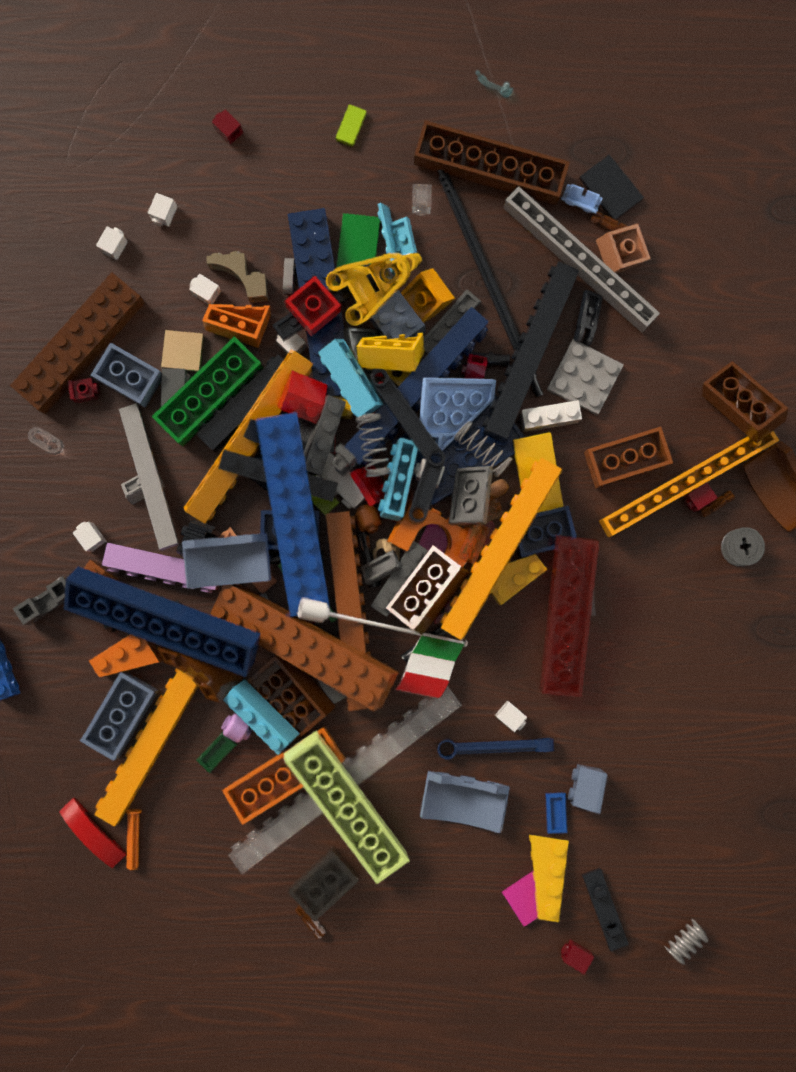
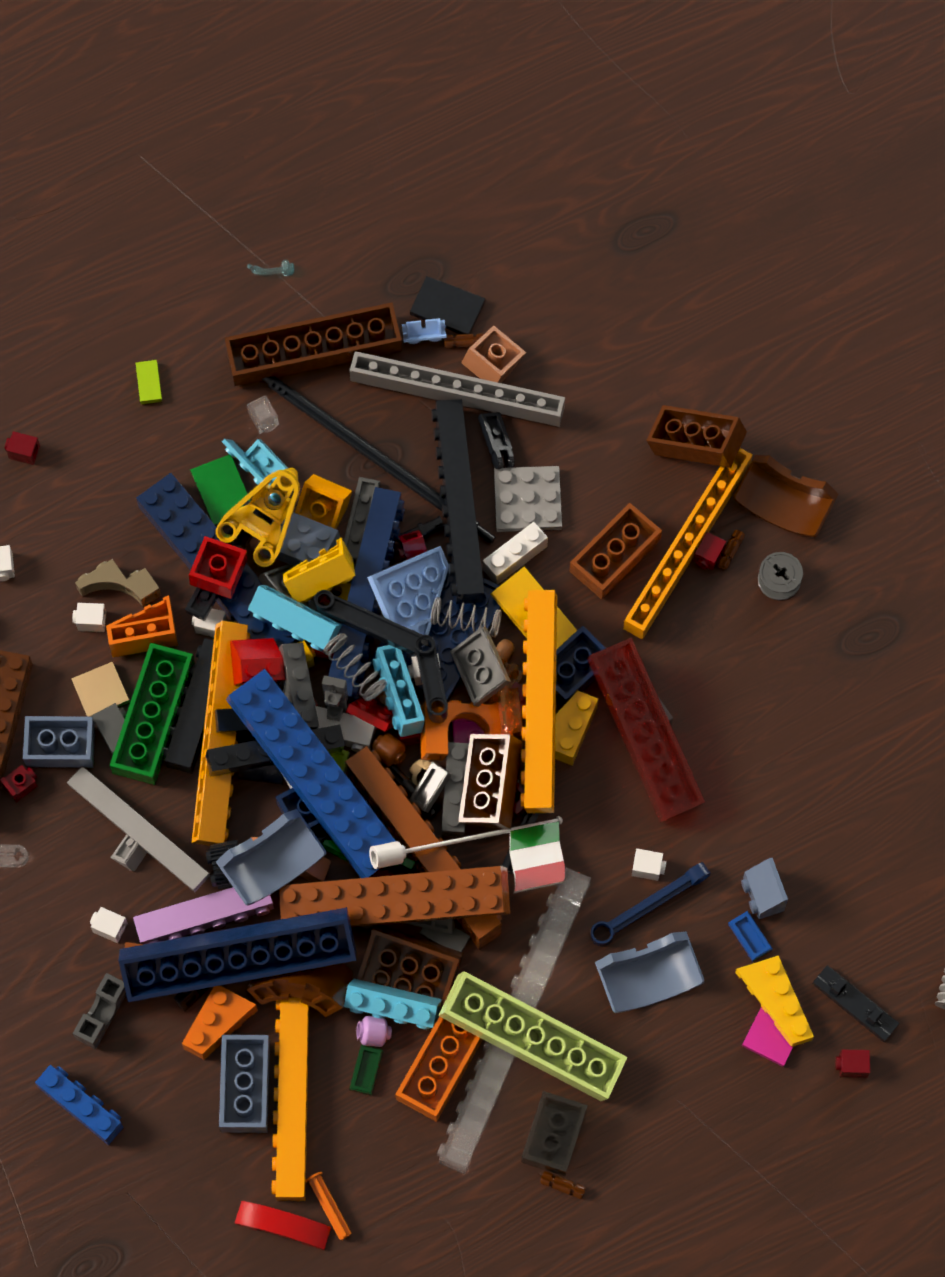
camera: 30 degrees left, 15 degrees down
light grey beam [283,258,295,294] -> none

